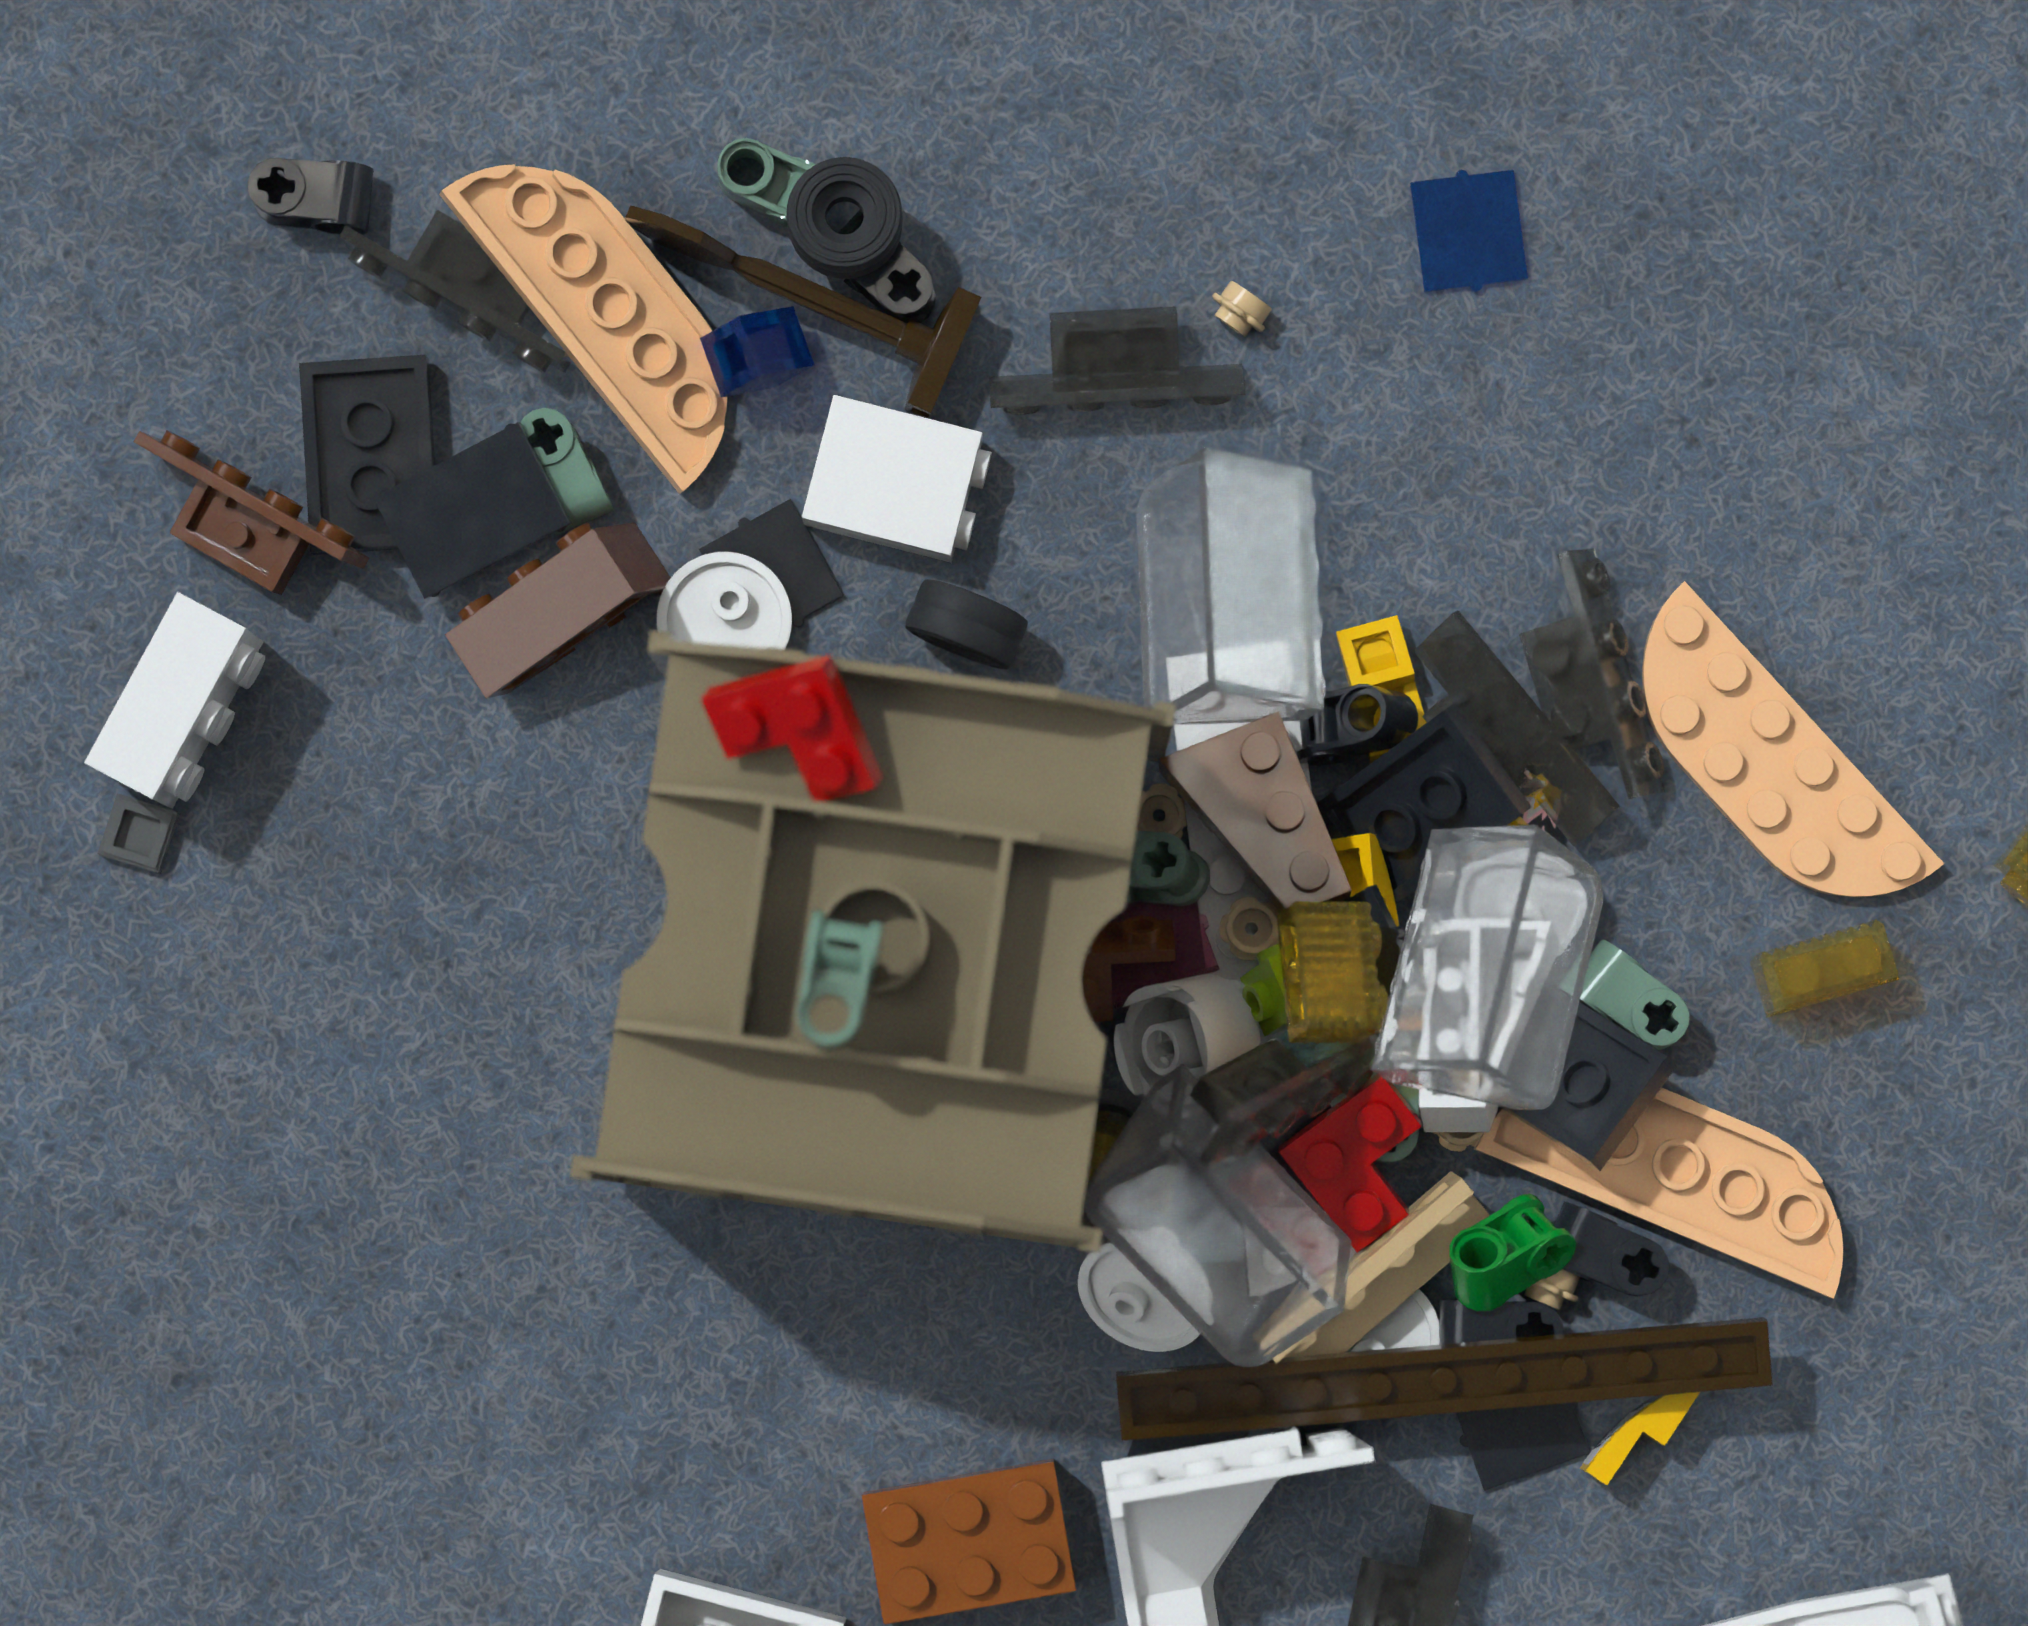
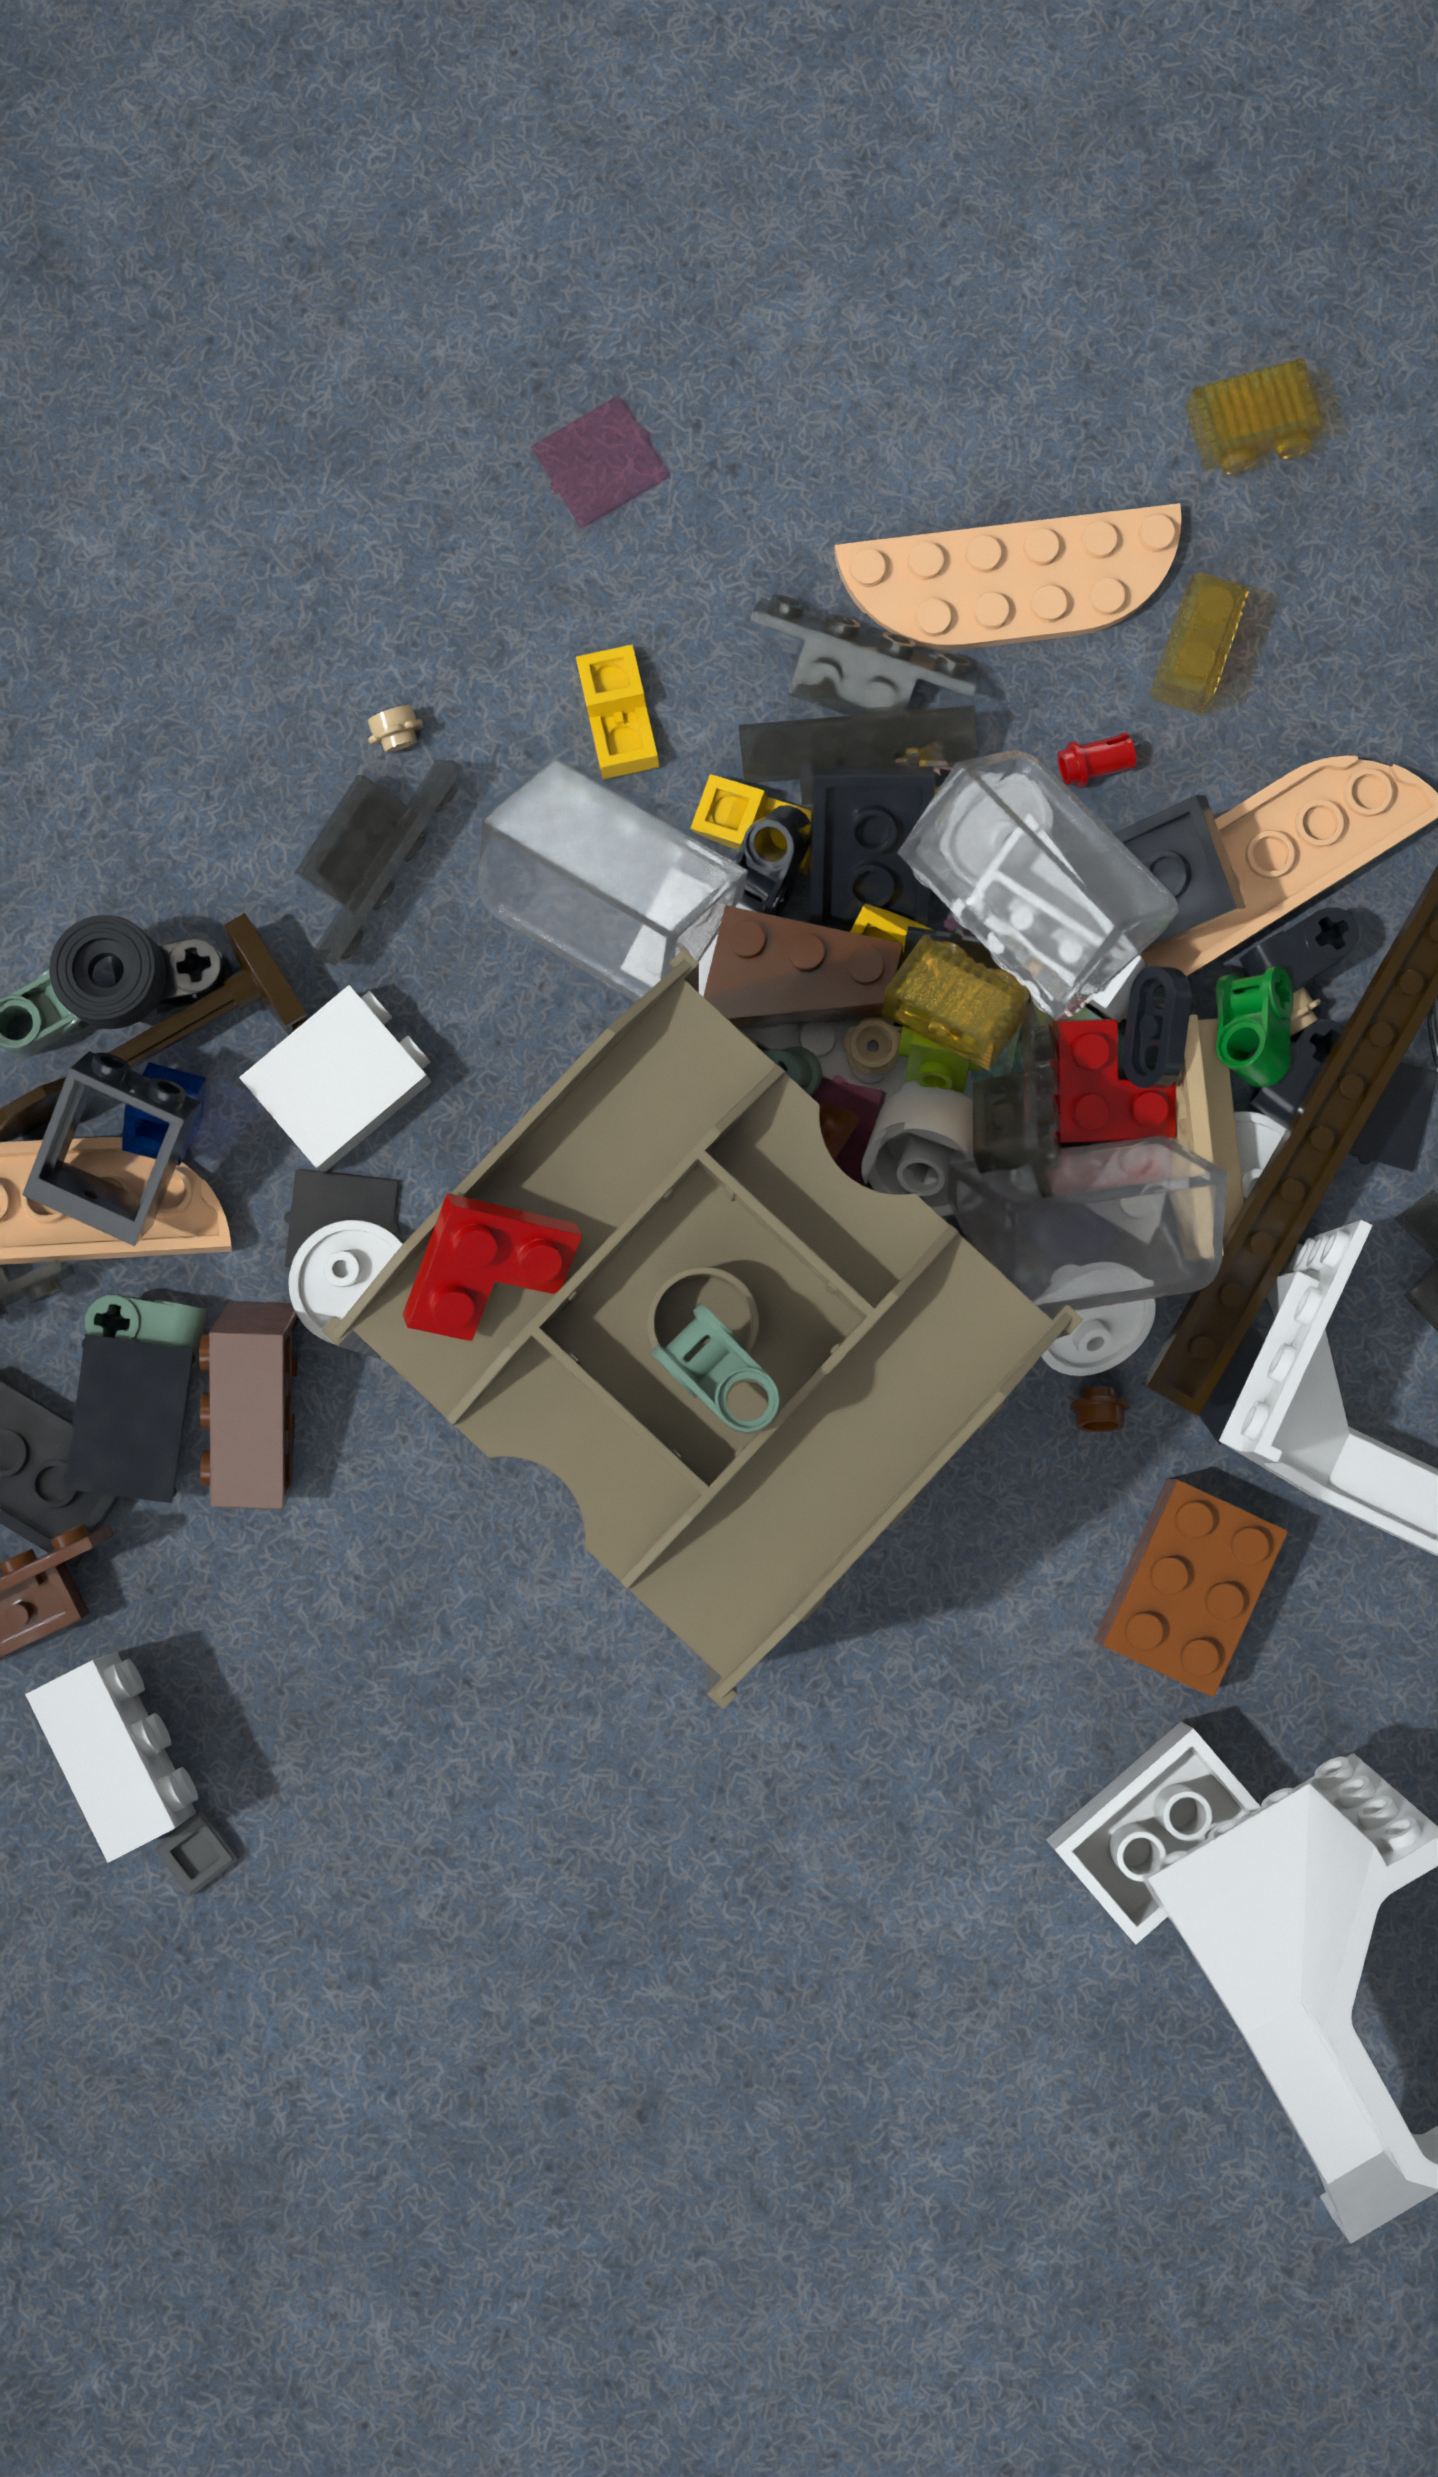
camera: 65 degrees left, 0 degrees up
black tyre [905,579,1028,670] -> none
clear blue piece [1410,170,1528,292] -> none
sand green piece [1564,939,1689,1050] -> none
none -> black window [22,1051,201,1246]
none -> clear pink piece [531,396,667,529]
none -> yellow slope [576,644,659,780]
none -> red pin [1057,732,1136,788]
none -> reddish brown plate [1070,1387,1130,1432]
none -> black plate [1122,966,1192,1088]

